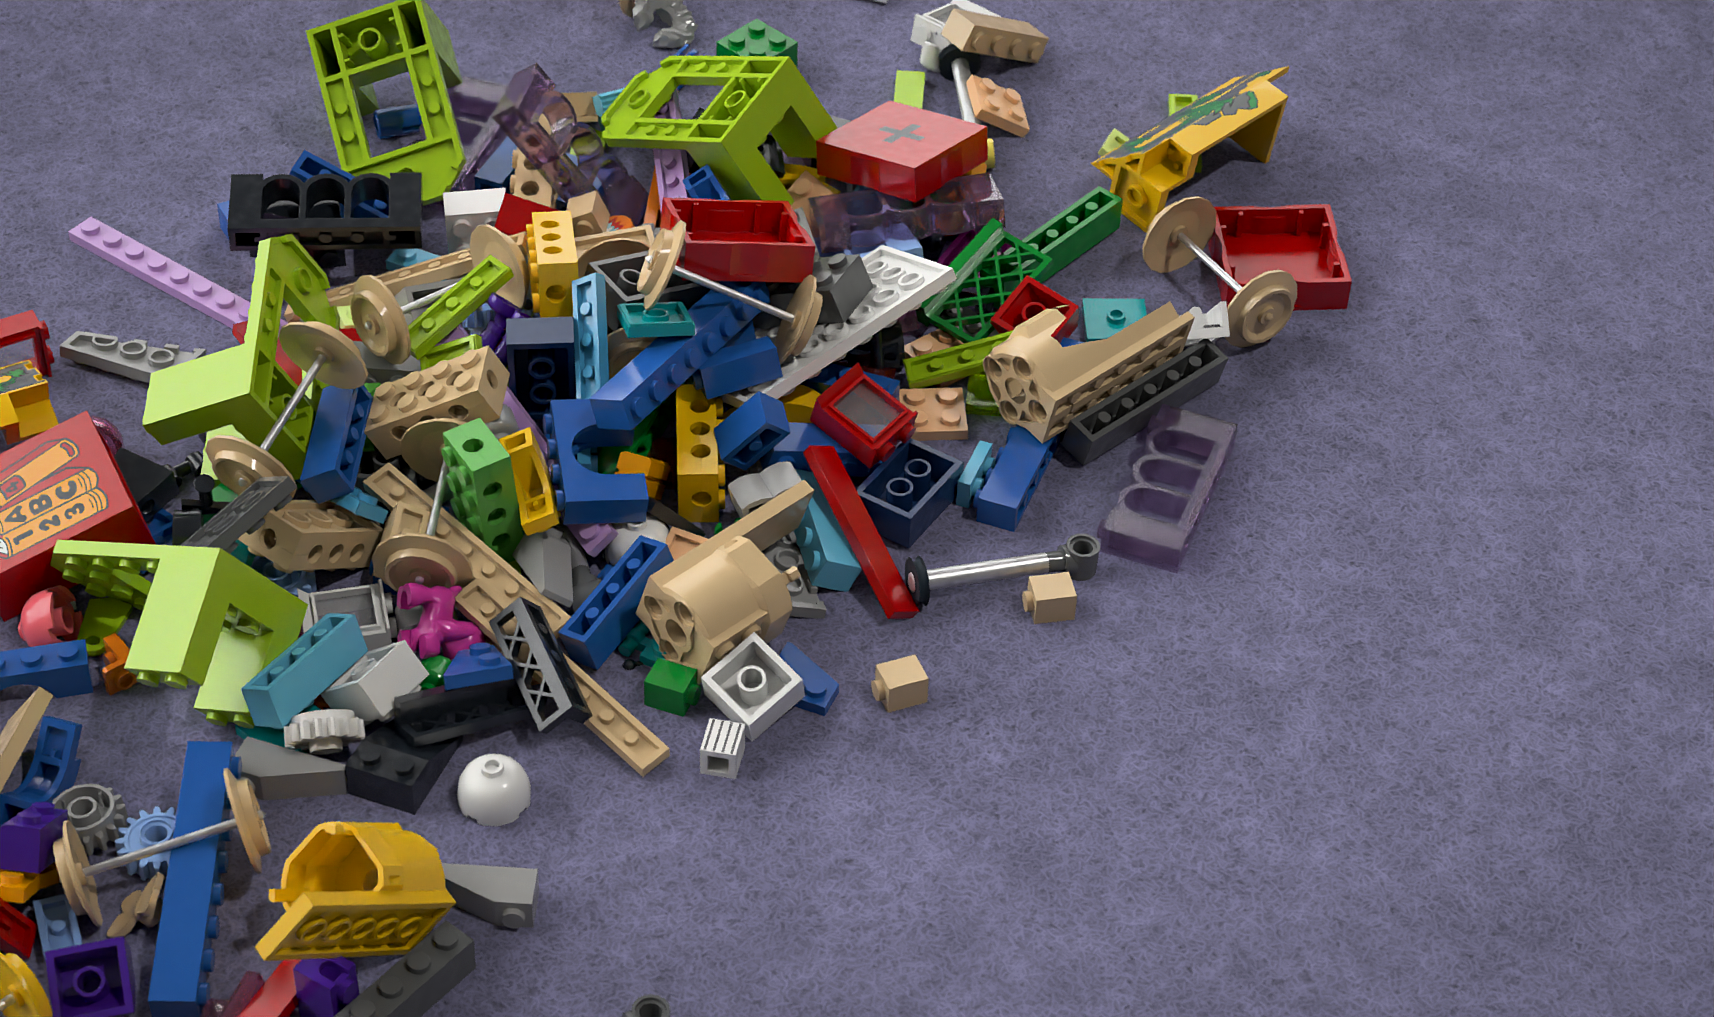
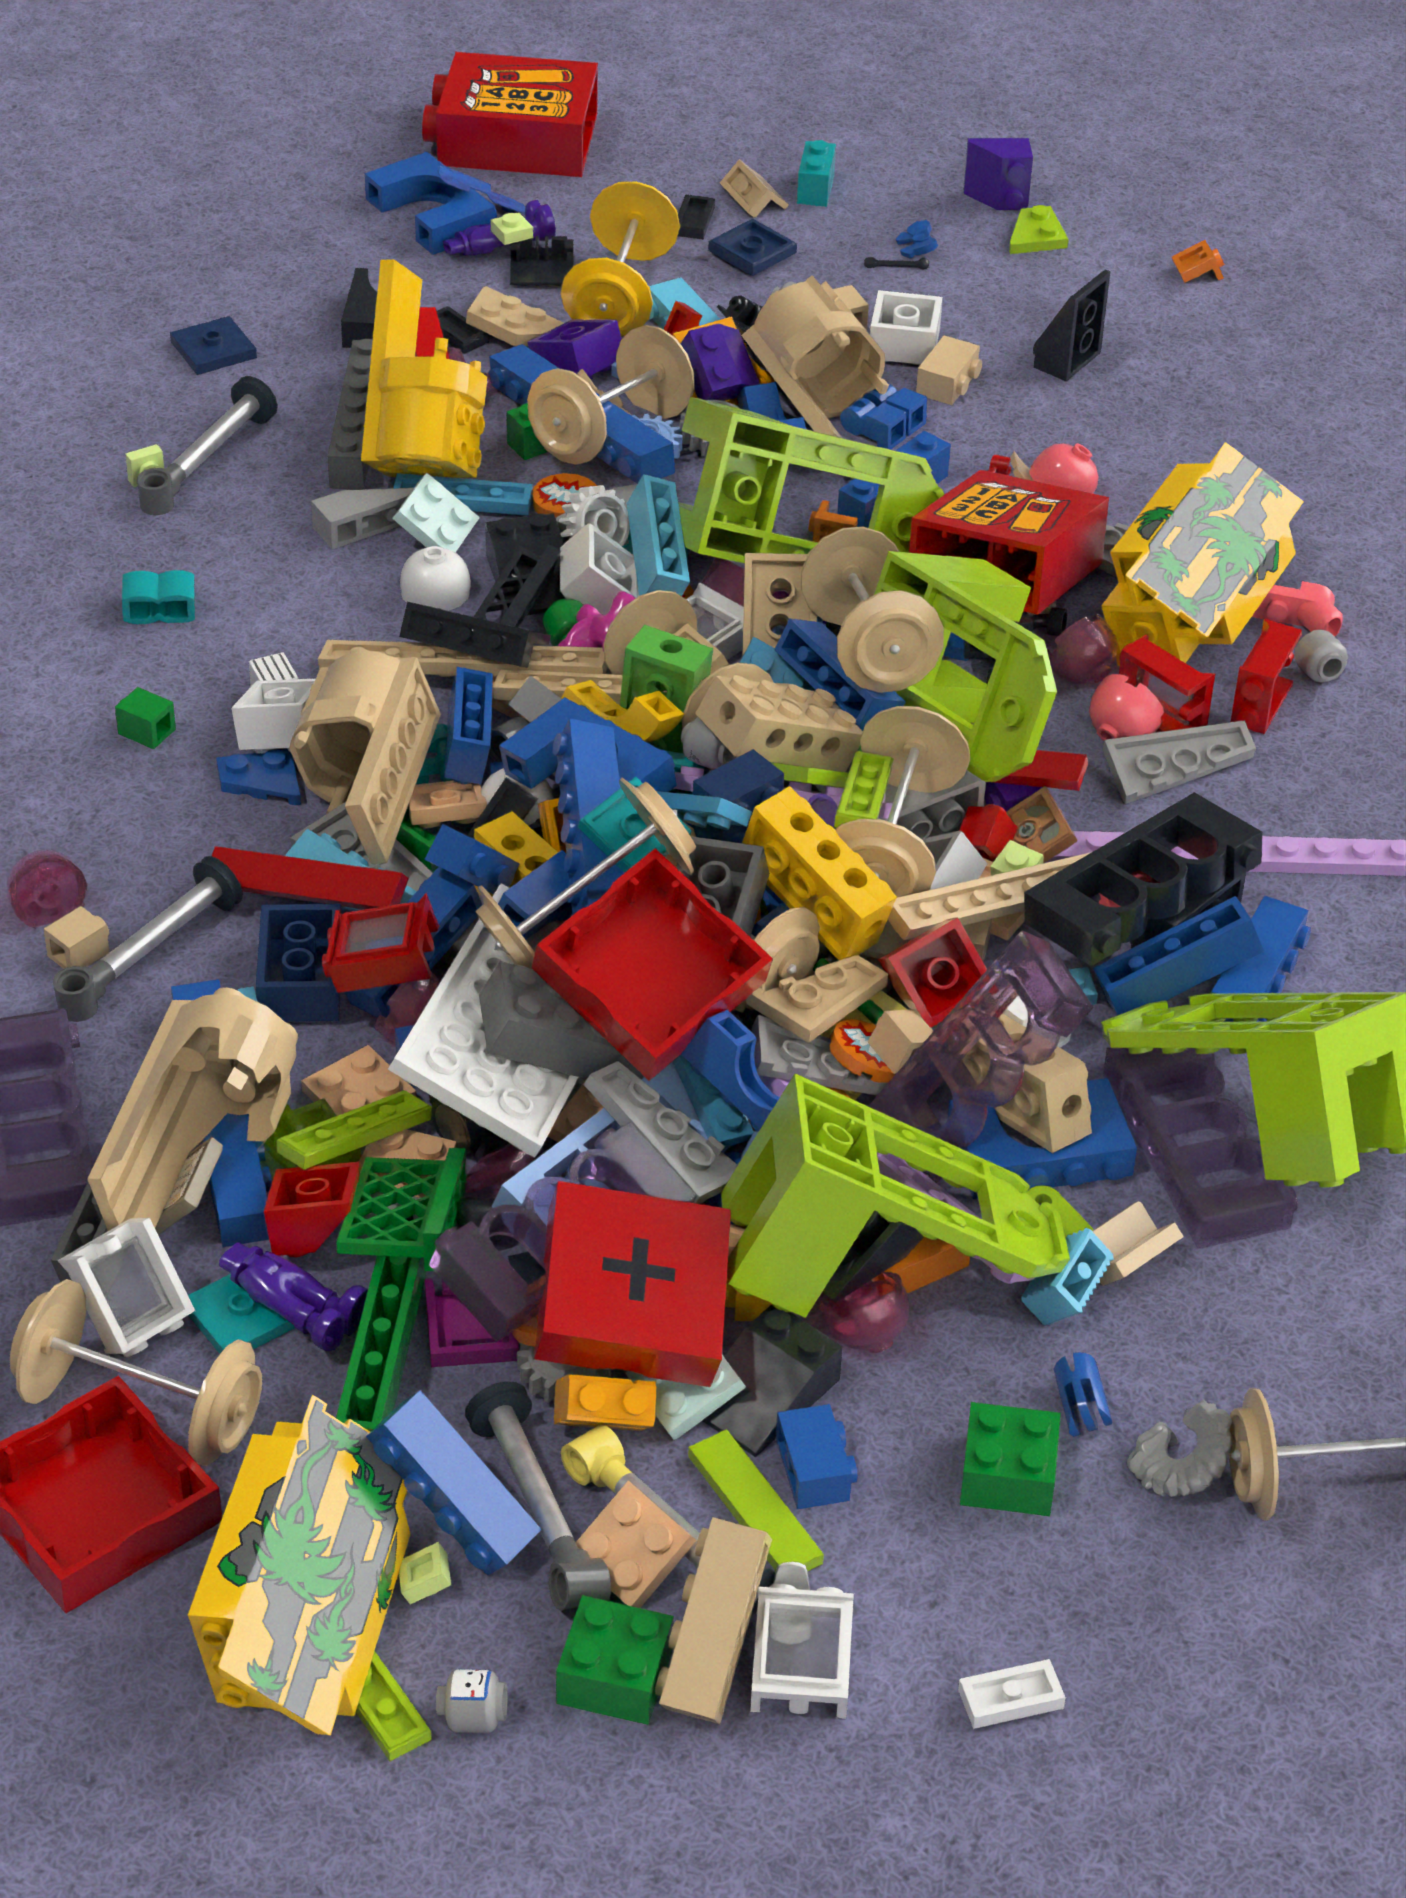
camera: 145 degrees right, 0 degrees up
dark grey plate [180,476,297,554] -> none
blue wing [443,642,513,690] -> none
light grey brick [728,461,802,519] -> none
tan brick [871,655,929,713] -> none
none -> clear pink cylinder [7,850,88,929]
none -> green brick [115,687,176,749]
none -> teal brick [122,570,195,624]
none -> dark purple piece [218,1242,368,1352]
none -> brick [366,1390,542,1575]
none -> light aqua plate [392,473,480,552]
none -> light grey head [436,1669,508,1733]
none -> piece [465,1381,611,1610]
none -> green brick [506,403,548,460]
none -> tile [532,473,597,518]
none -> green brick [556,1595,674,1725]
none -> blue brick [776,1404,858,1510]
none -> coral cylinder [1089,674,1164,741]
none -> red window [1119,634,1216,732]

